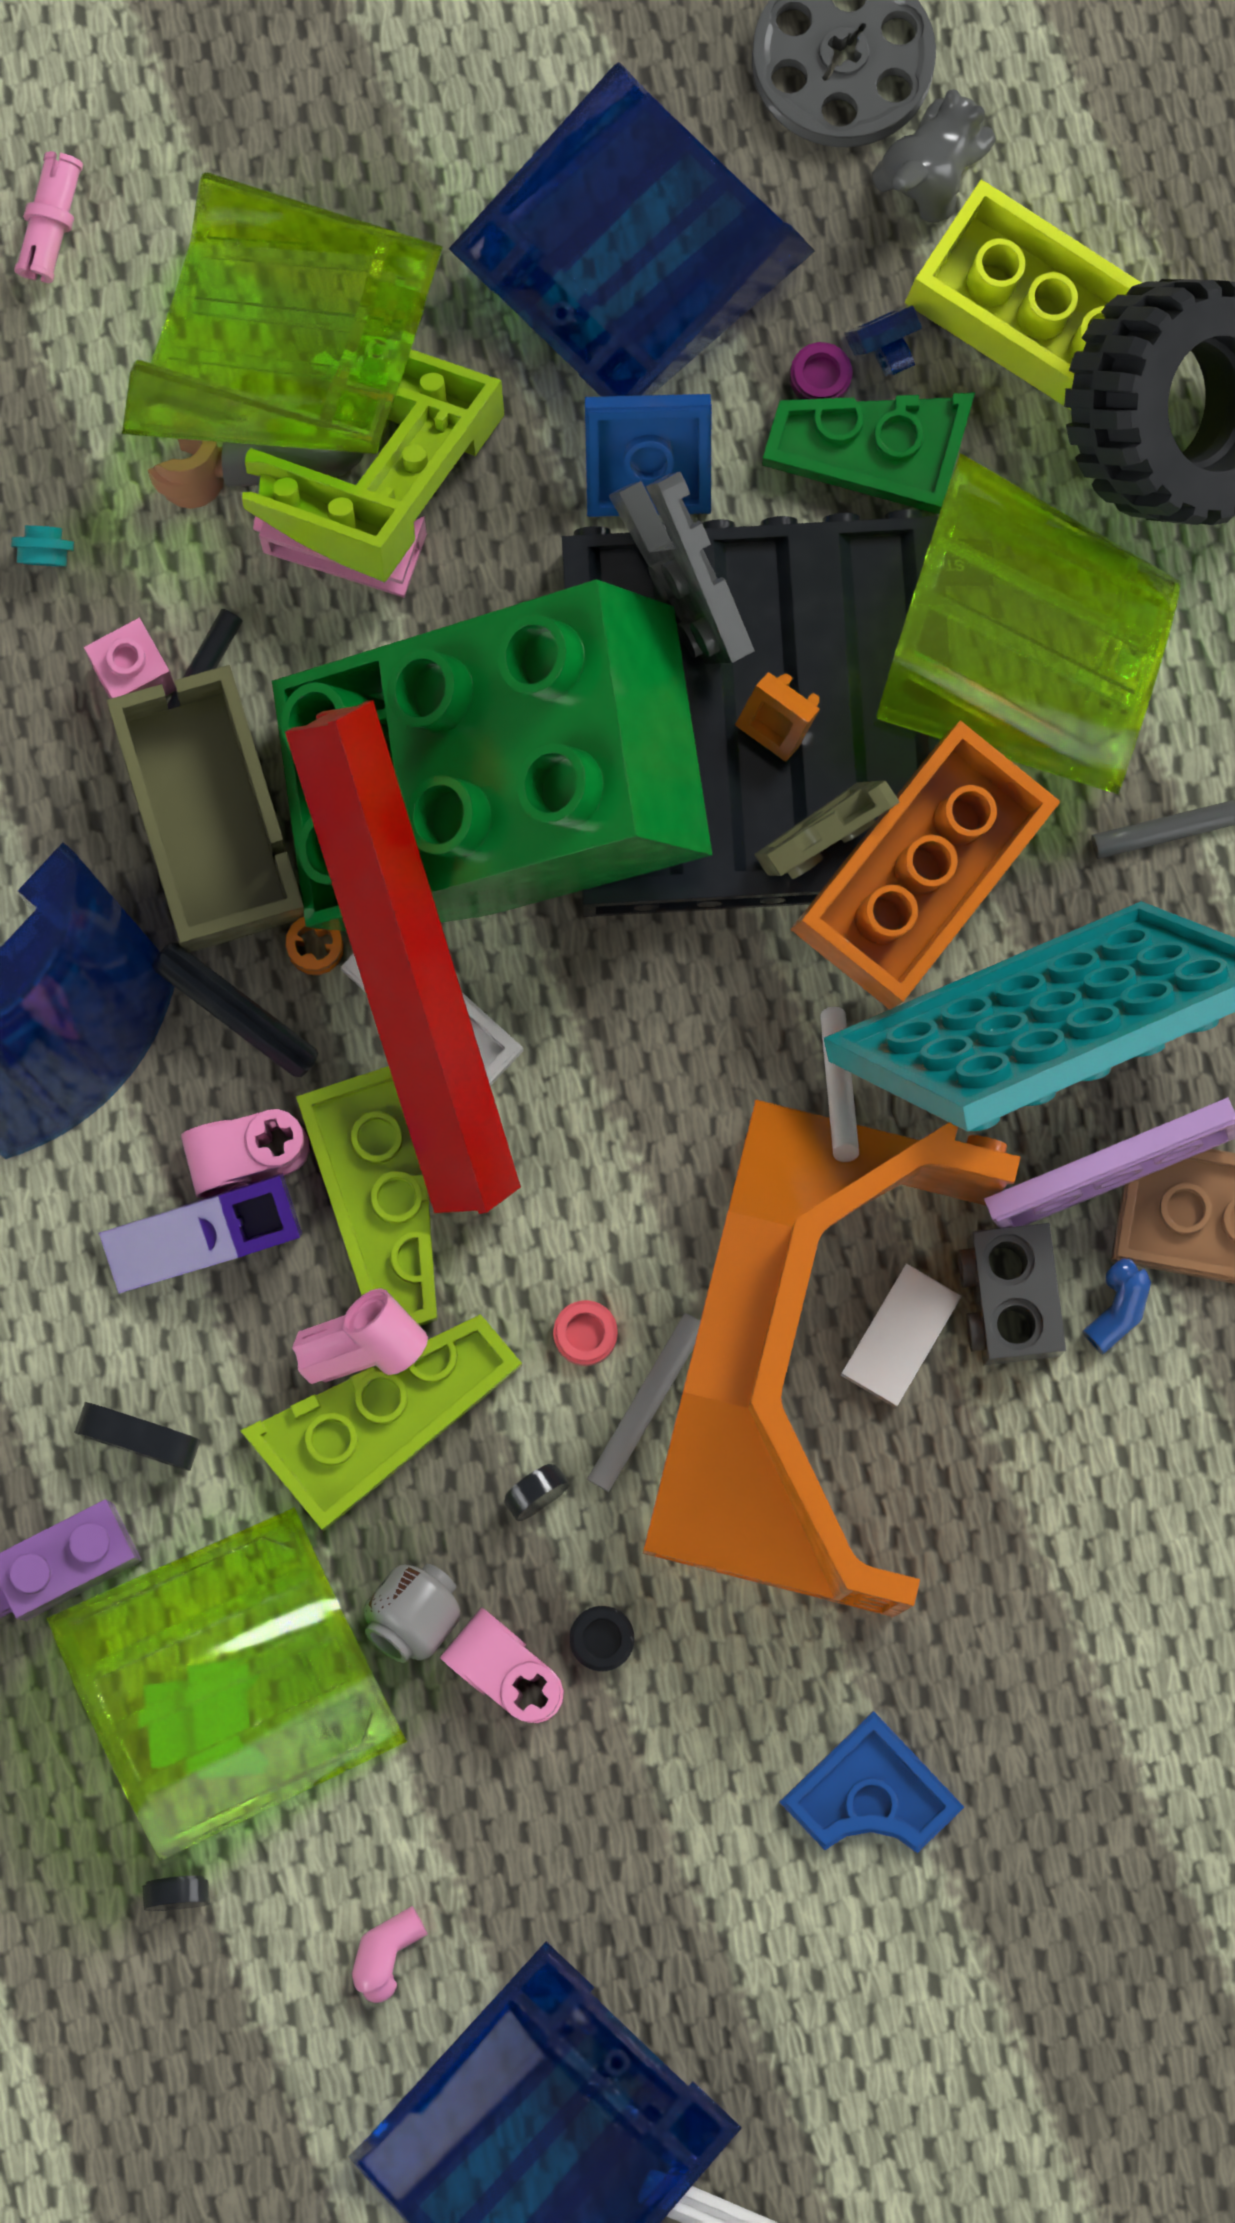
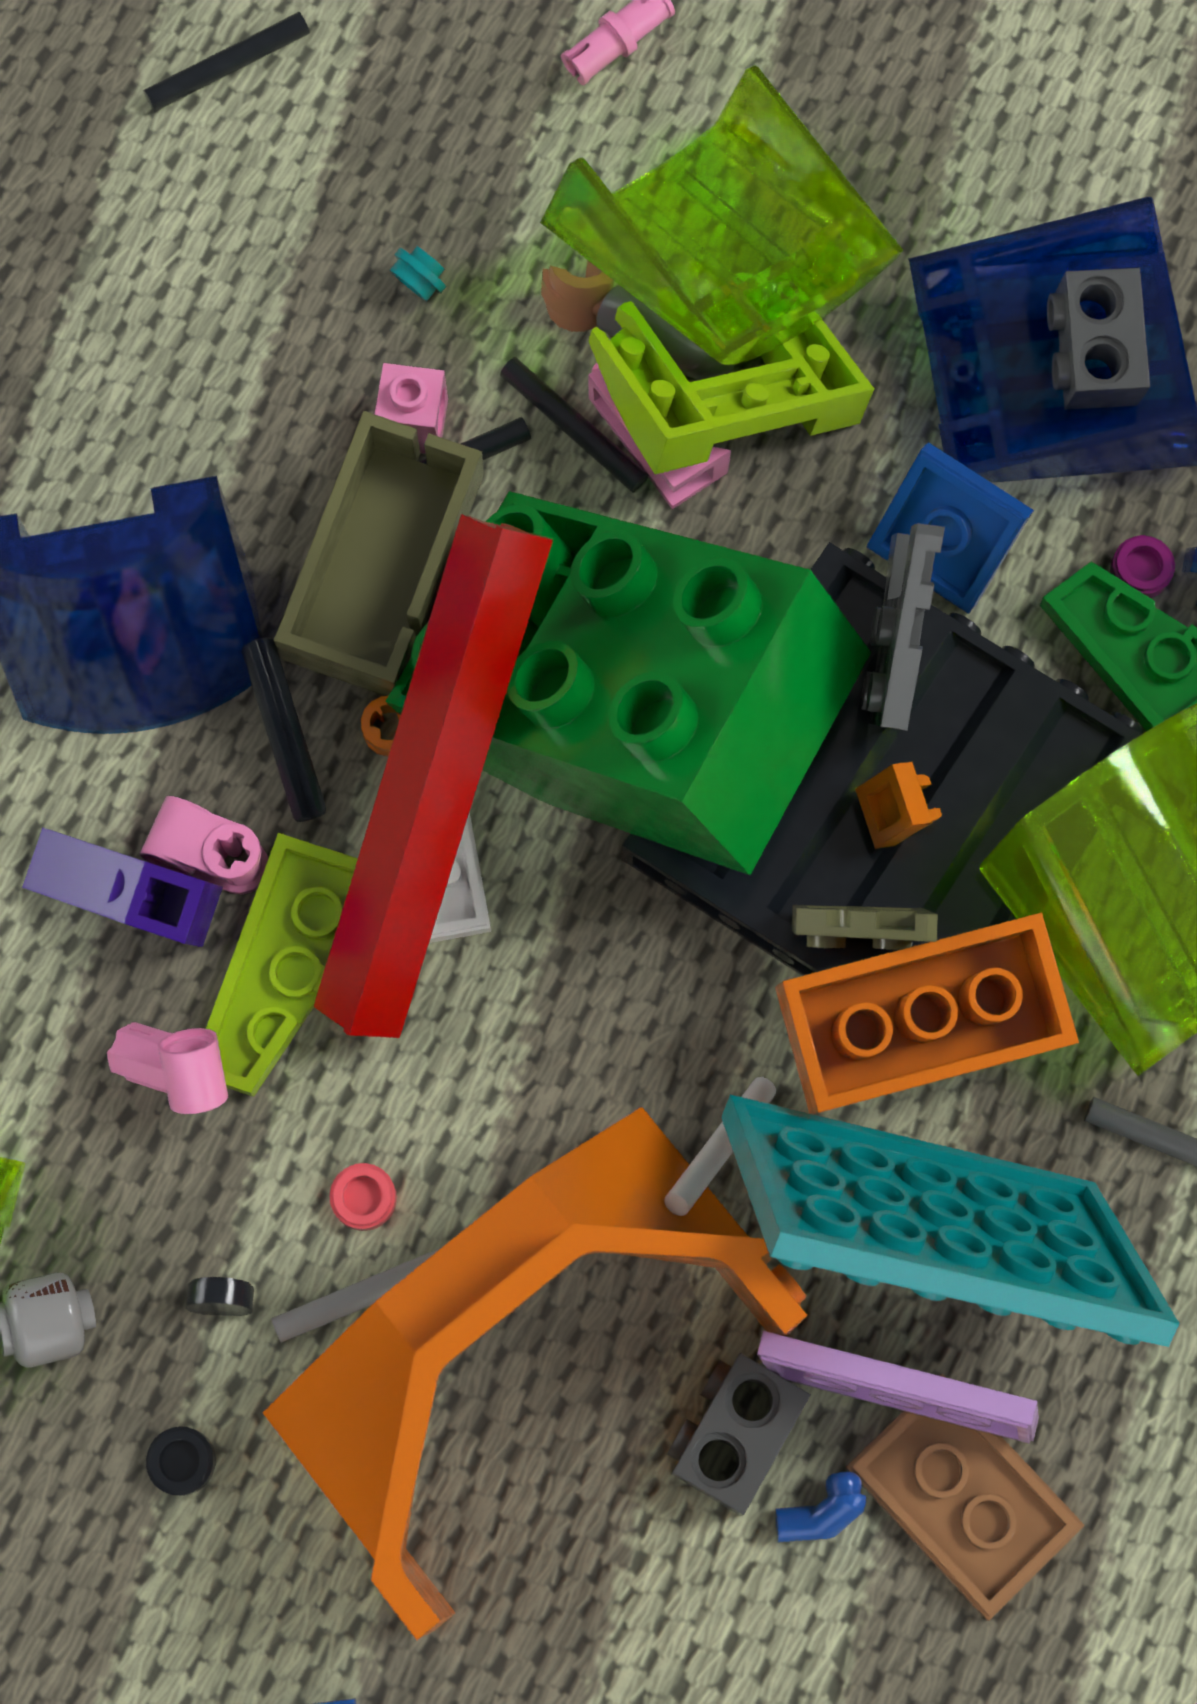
camera: 40 degrees right, 5 degrees down
lime wing [240,1314,522,1531] -> none
bright pink piece [440,1607,564,1723] -> none
white tile [841,1263,962,1408] -> none
none -> black bar [500,357,649,493]
none -> dark grey brick [1047,268,1150,410]

